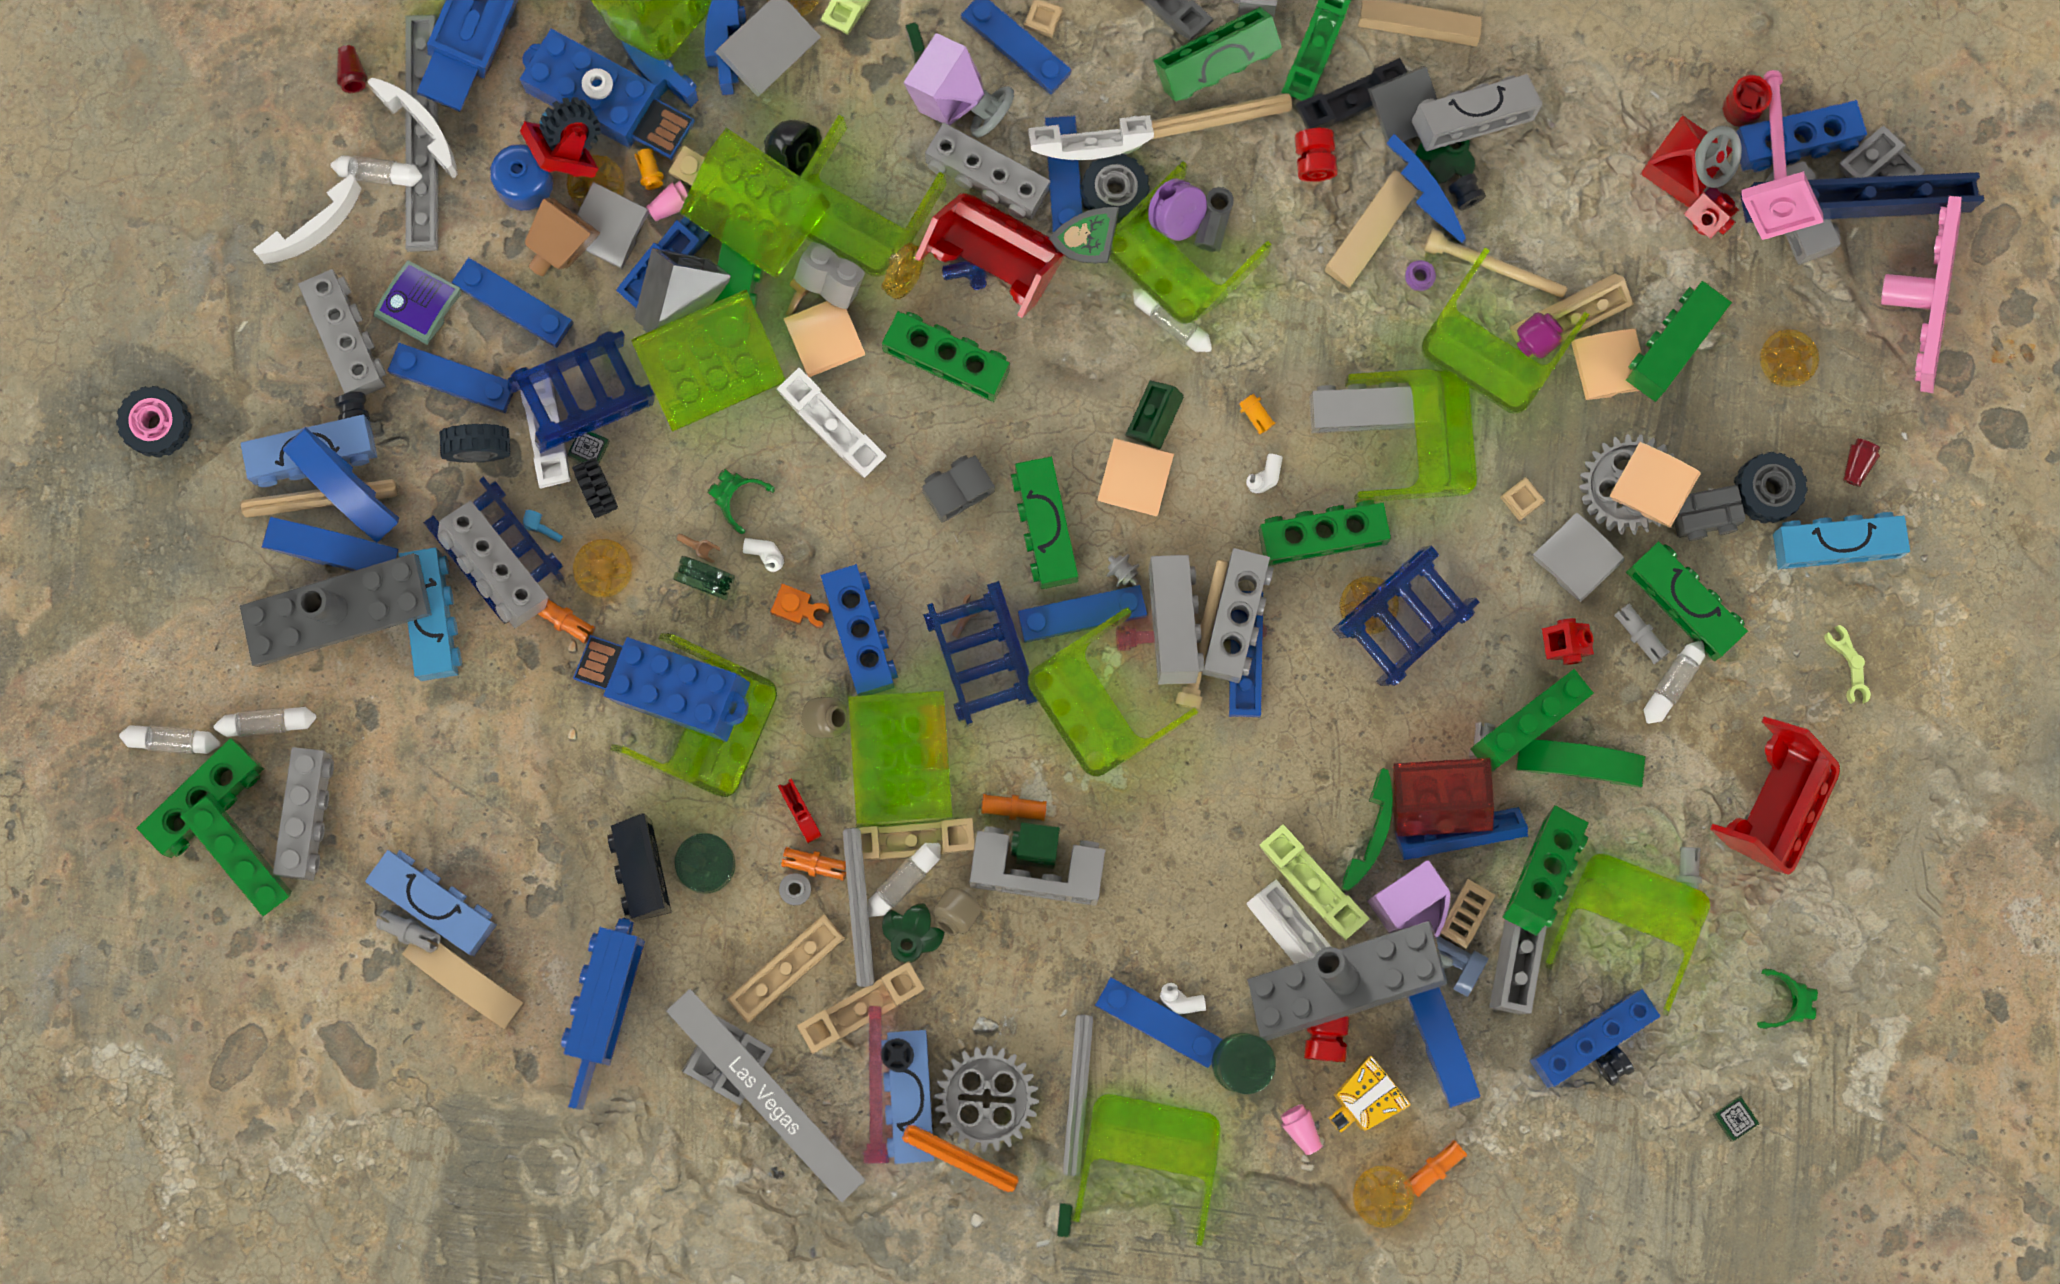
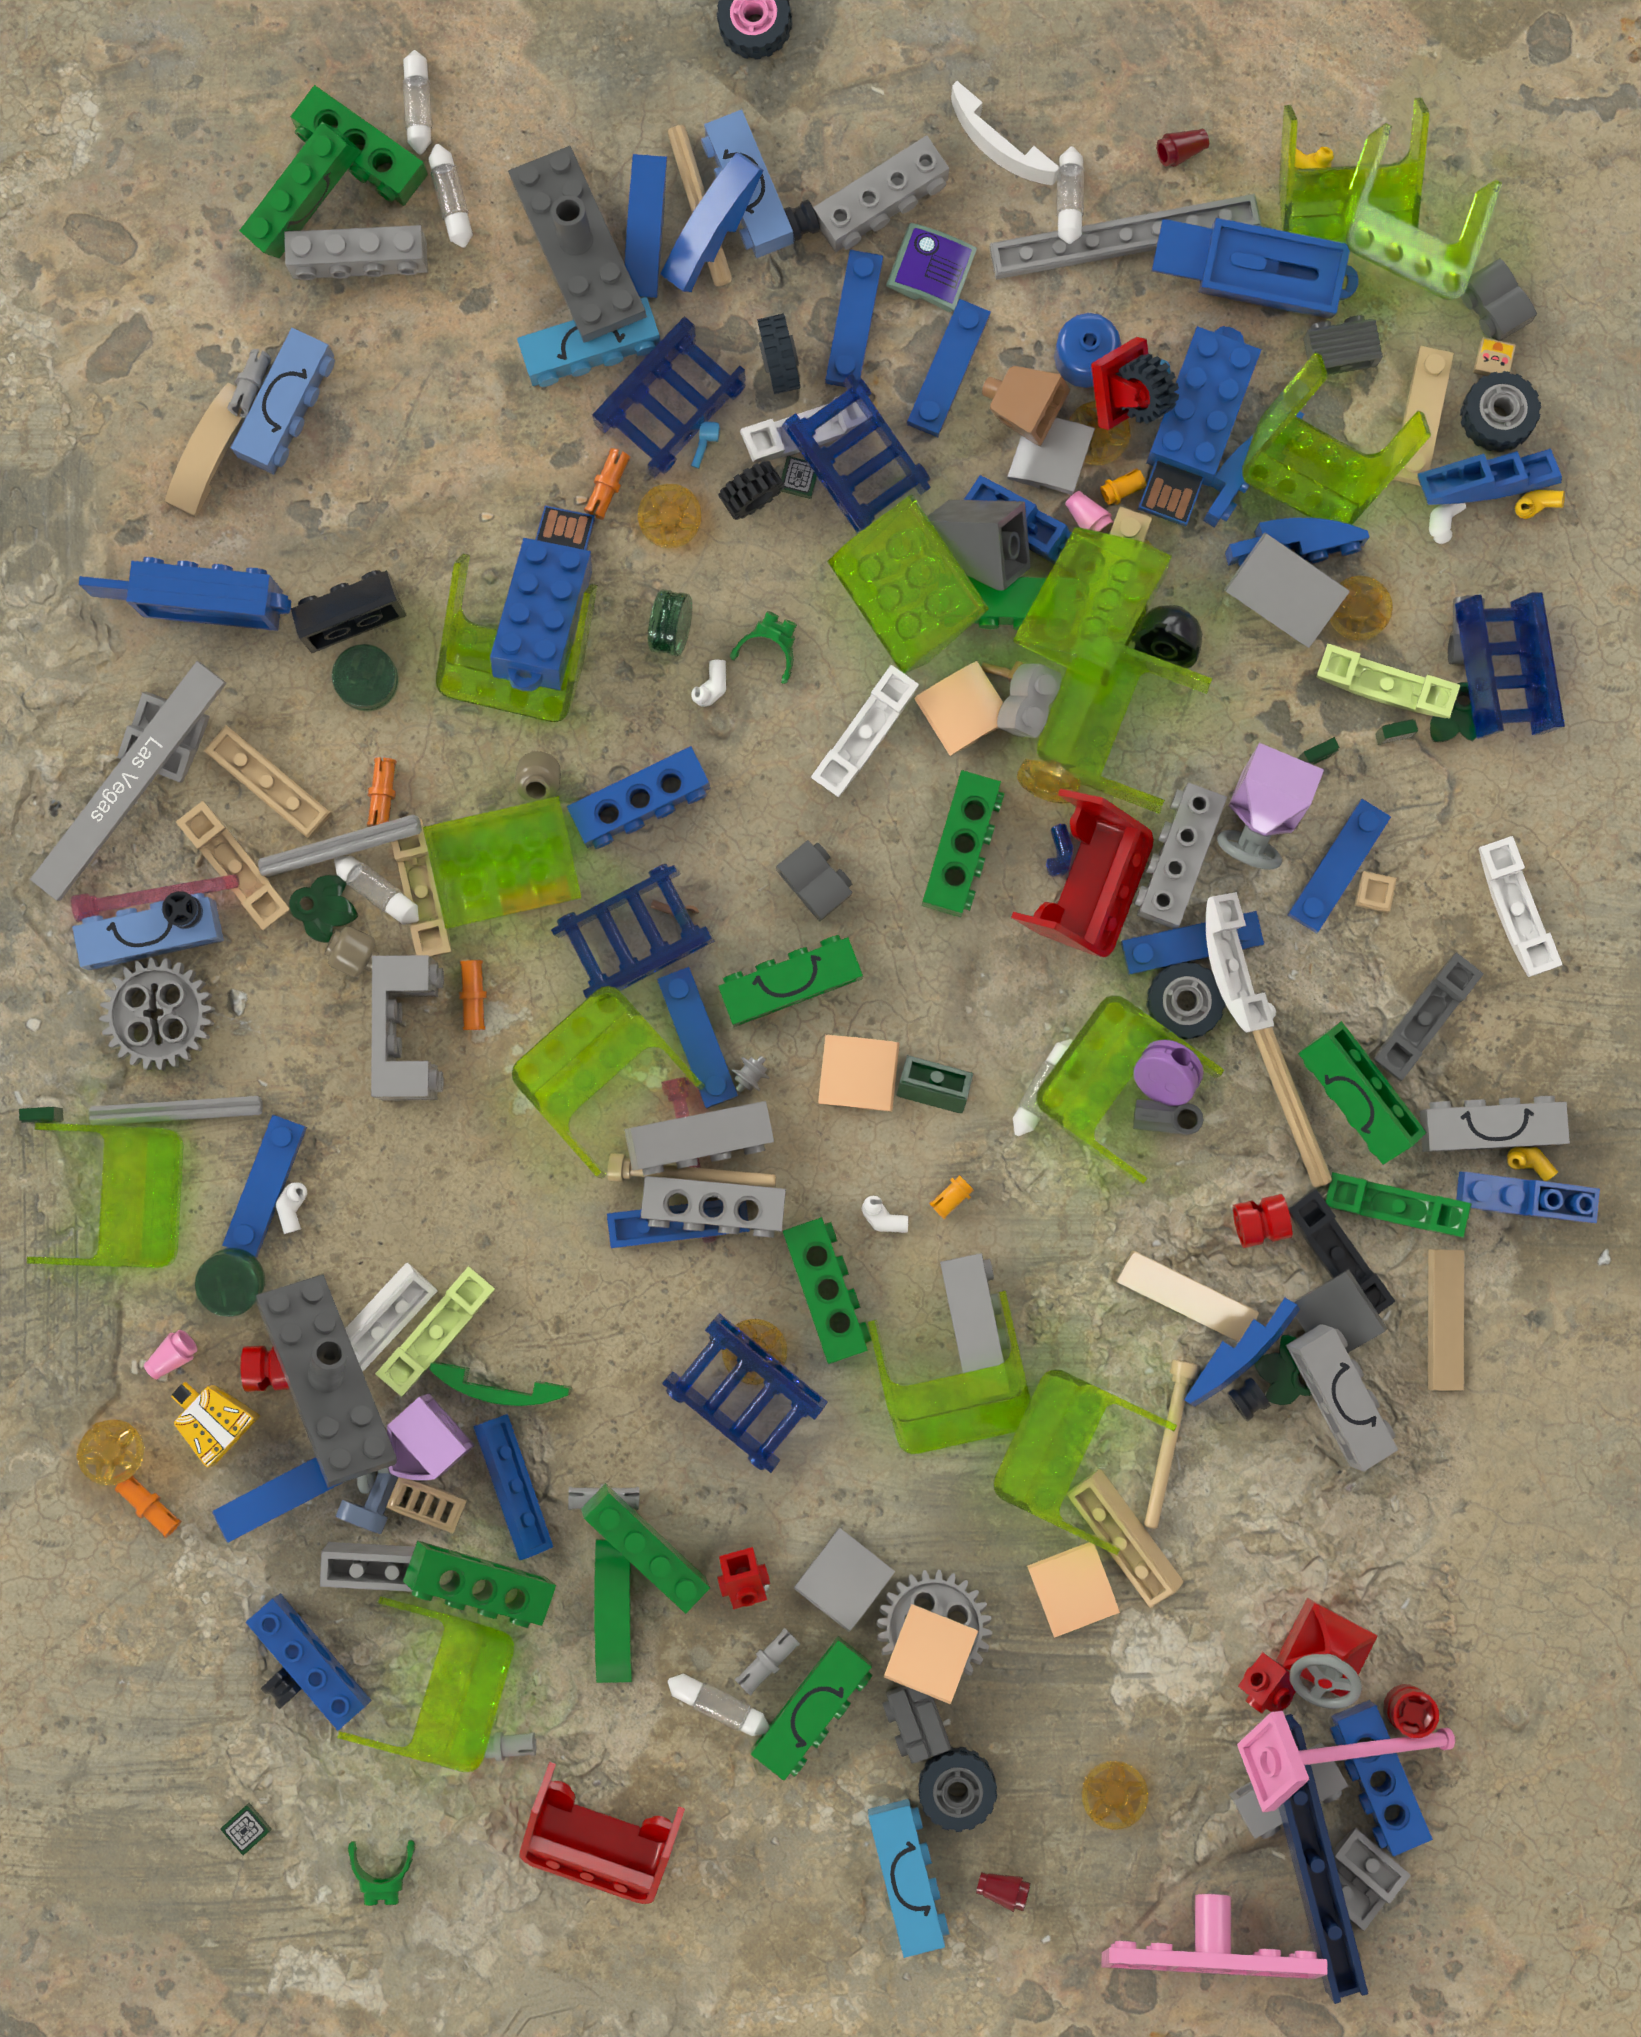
camera: 85 degrees right, 5 degrees up
white slope [367,78,458,178] -> none
light grey brick [438,501,548,628] -> none
white plate [582,68,613,100] -> none
medium nougat hand [677,533,720,563] -> none
orange plate [770,584,830,628] -> none
red piece [778,778,822,843] -> none
light grey plate [779,873,811,906] -> none
orange axle [902,1125,1019,1192] -> none
dark green arch [1011,822,1060,869] -> none
shield [1049,207,1119,264] -> none
clear red slope [1392,758,1494,836] -> none
medium lavender plate [1405,260,1436,291] -> none
tan tile [1500,477,1545,522] -> none
magenta head [1516,312,1564,358] -> none
green brick [1626,281,1732,402] -> none
yellowish green piece [1824,625,1871,704] -> none

